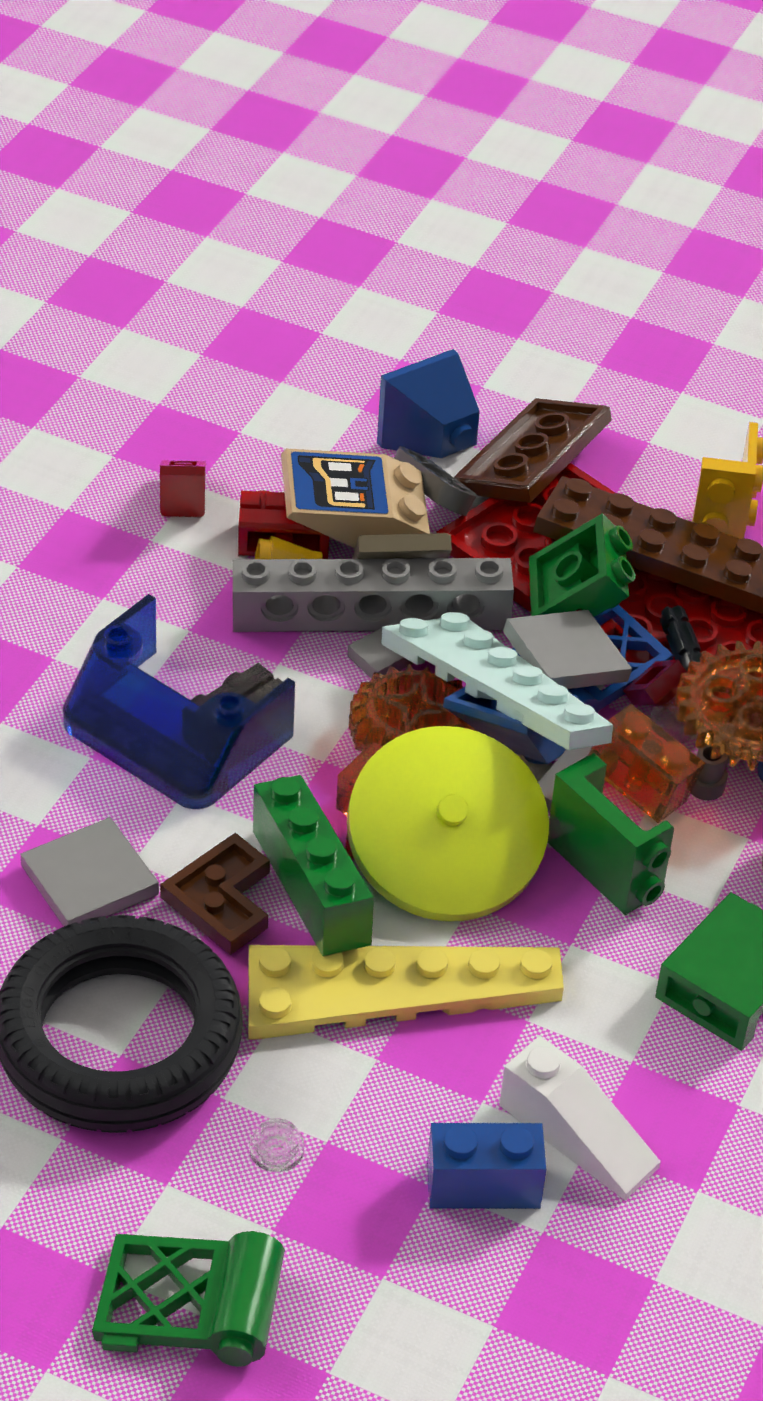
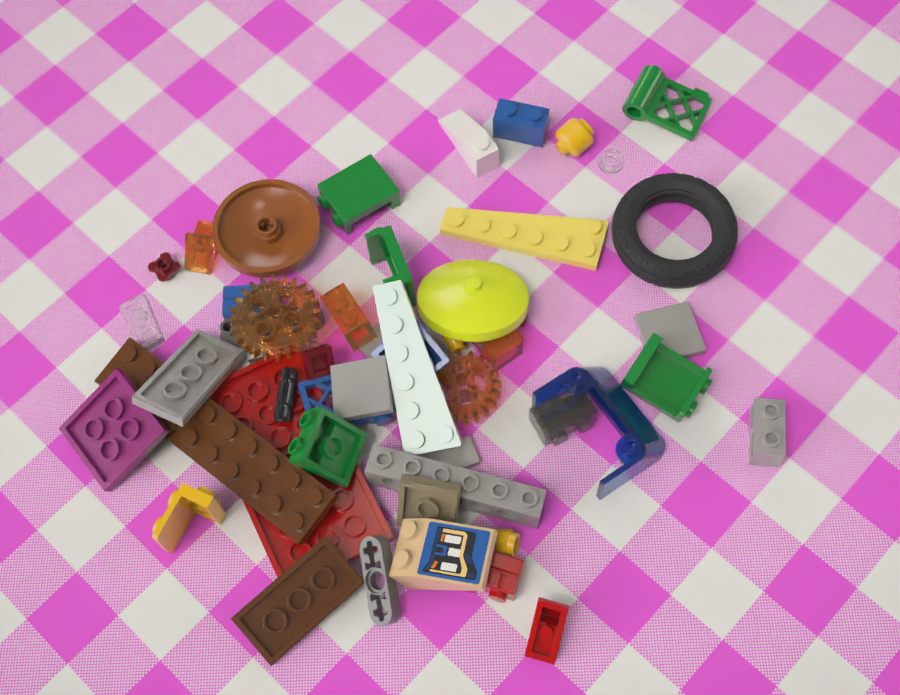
camera: 155 degrees left, 20 degrees up
reddish brown plate [160,833,270,955] -> none
green brick [253,775,374,956] -> none
blue slope [377,349,480,458] -> none
none -> yellow head [555,118,594,157]
none -> green panel [620,332,713,423]

